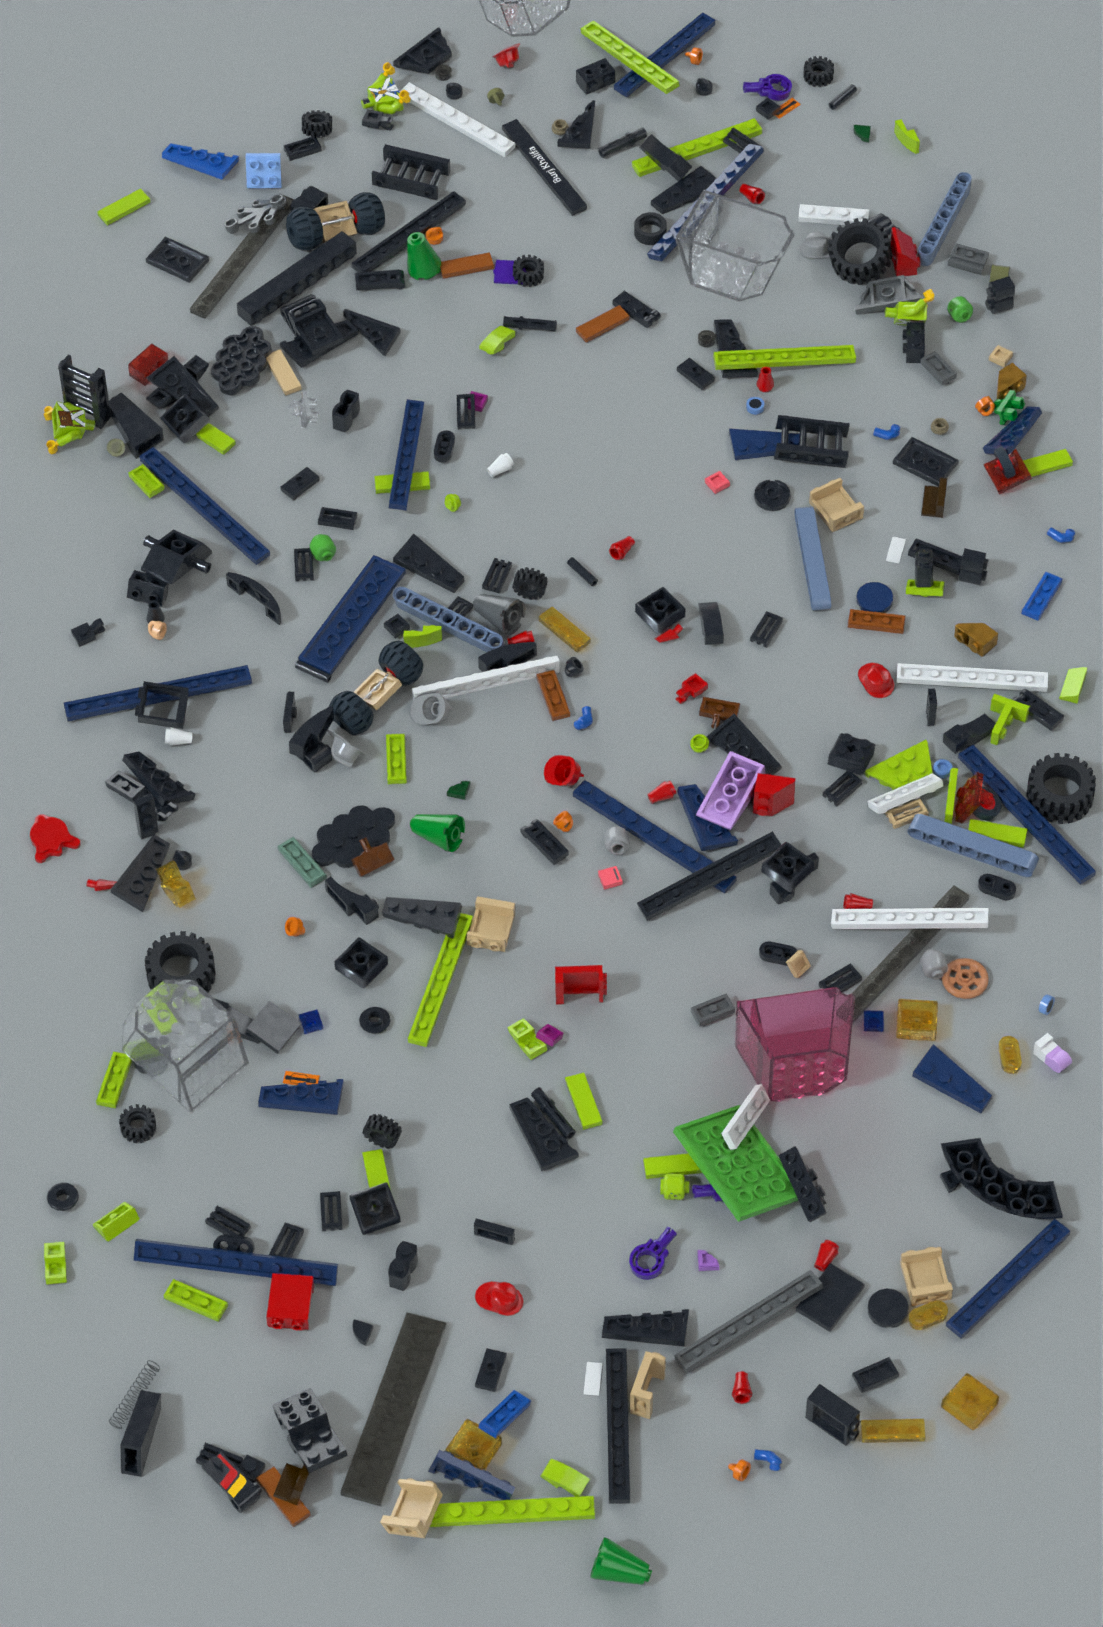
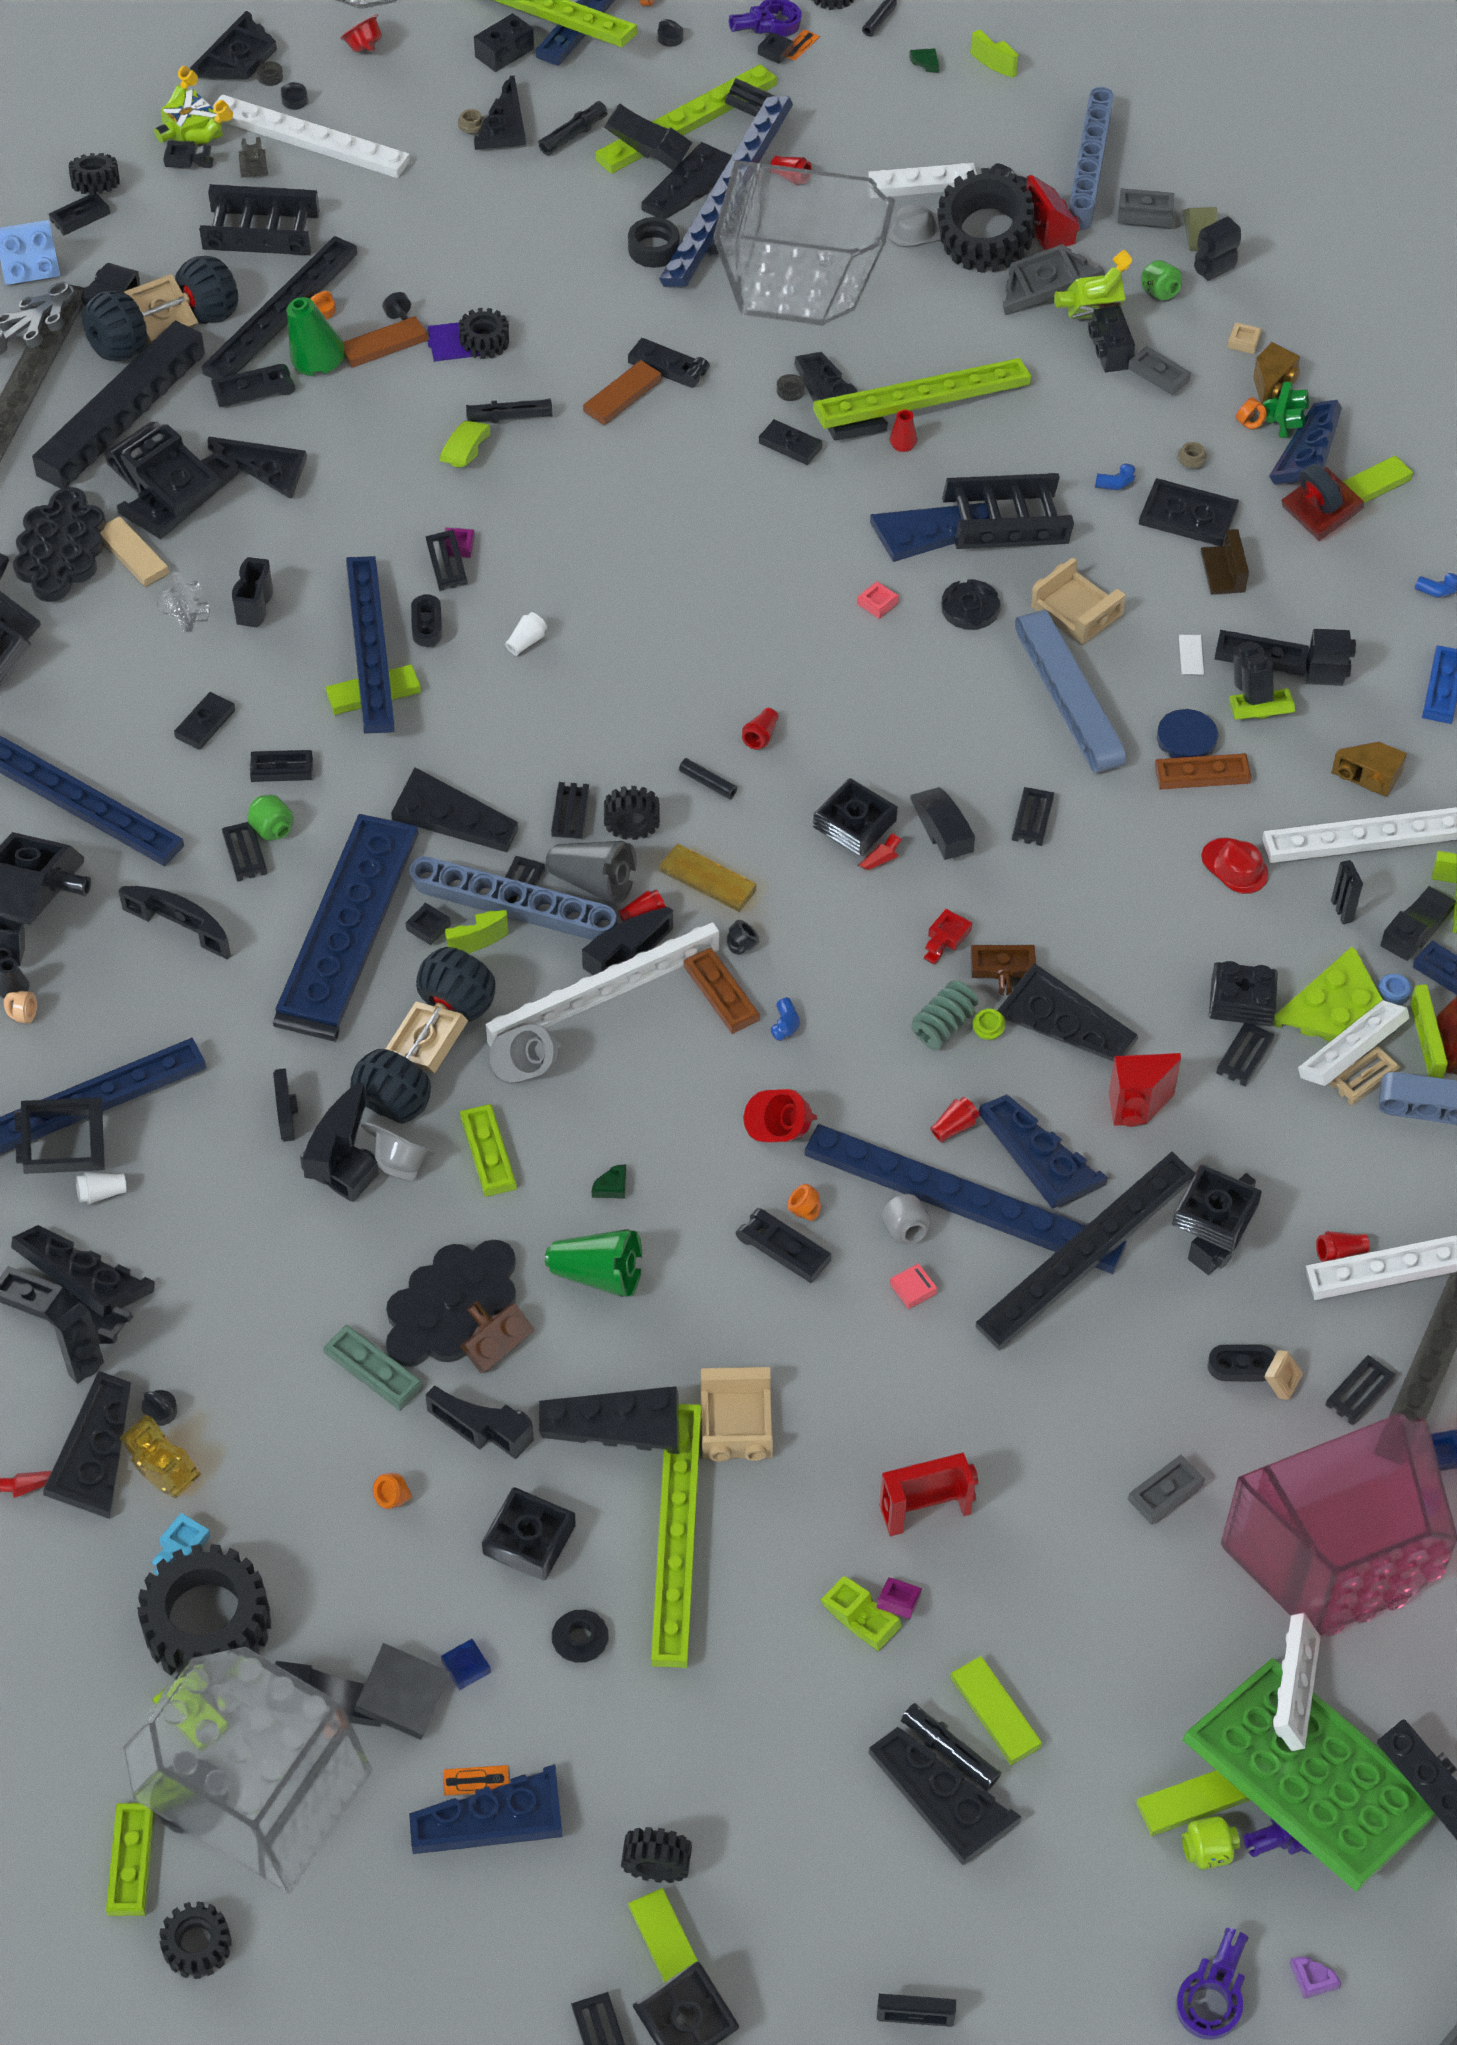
camera: 15 degrees left, 0 degrees up
lime tile [197,423,236,455] -> none
lime plate [444,494,461,512] -> none
olive tile [487,88,505,106] -> none
black tile [502,119,587,216] -> none
lavender slope [696,751,766,830] -> none
medium blue tile [746,397,764,415] -> none
none -> medium azure plate [152,1513,211,1576]
none -> clear smoke plate [238,137,268,178]
none -> black tile [382,292,411,321]
none -> sand green piece [911,980,978,1050]

